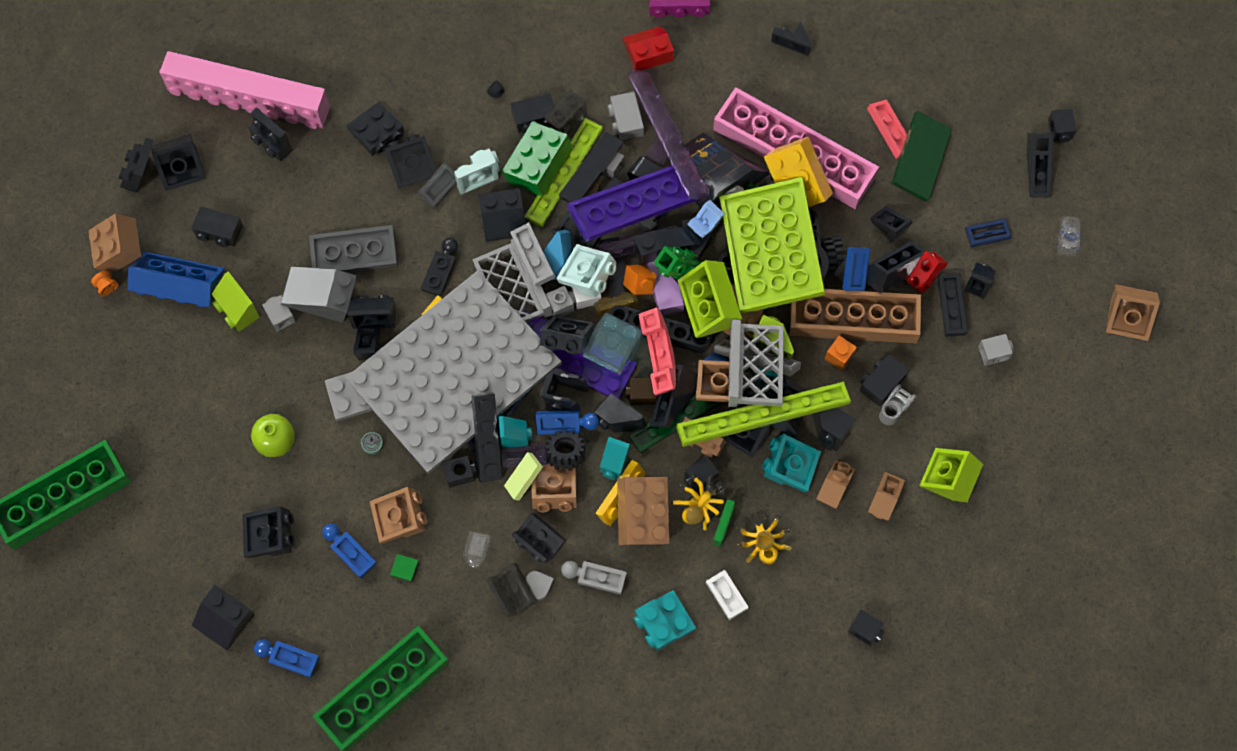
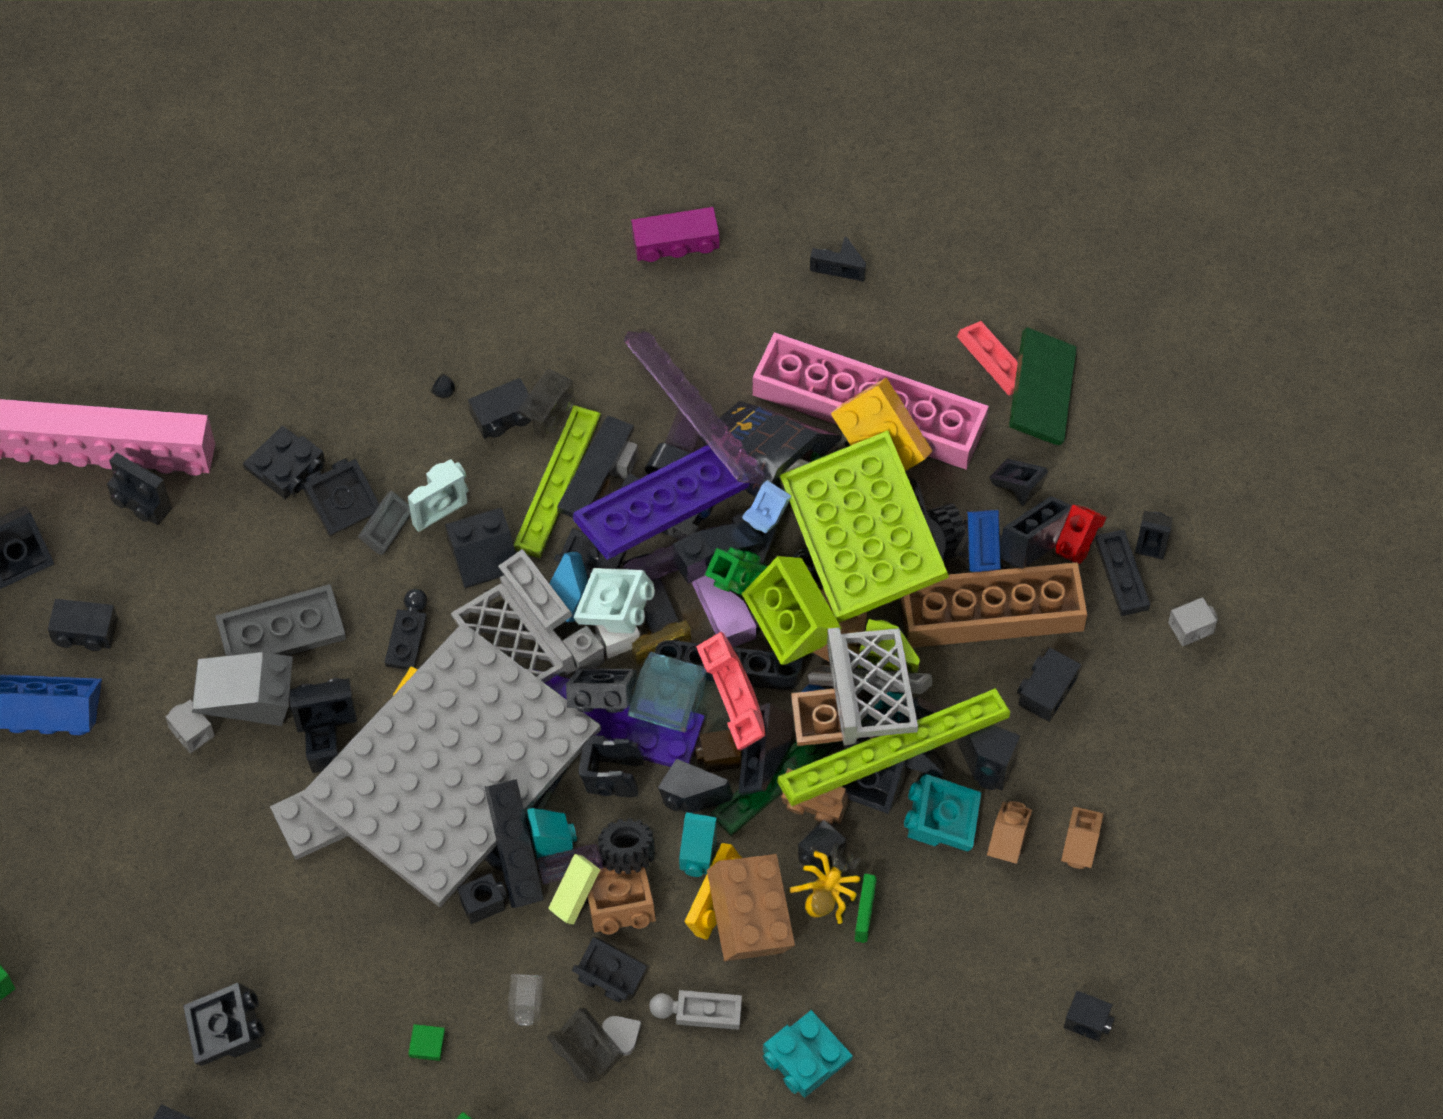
camera: 10 degrees left, 10 degrees down
lime slope [212,271,260,332] -> none
lime cylinder [251,414,295,458] -> none
blue plate [322,523,377,579] -> none
tile [361,432,383,455] -> none
medium nougat plate [370,487,427,544] -> none
brick [502,121,573,197] -> none
blue plate [536,410,599,435] -> none
light grey brick [607,92,644,141] -> none
red slope [622,26,674,73] -> none
orange brick [623,265,657,295] -> none
white plate [706,570,749,620] -> none
animal [736,512,792,565] -> none
orange brick [825,335,857,371] -> none
light grey piece [879,384,917,425] -> none
lime slope [919,448,983,503] -> none
dark blue tile [965,218,1012,247] -> none
black slope [1027,133,1053,197] -> none
black brick [1048,109,1077,143] -> none
clear leg [1056,215,1080,257] -> none
medium nougat slope [1106,284,1160,341] -> none

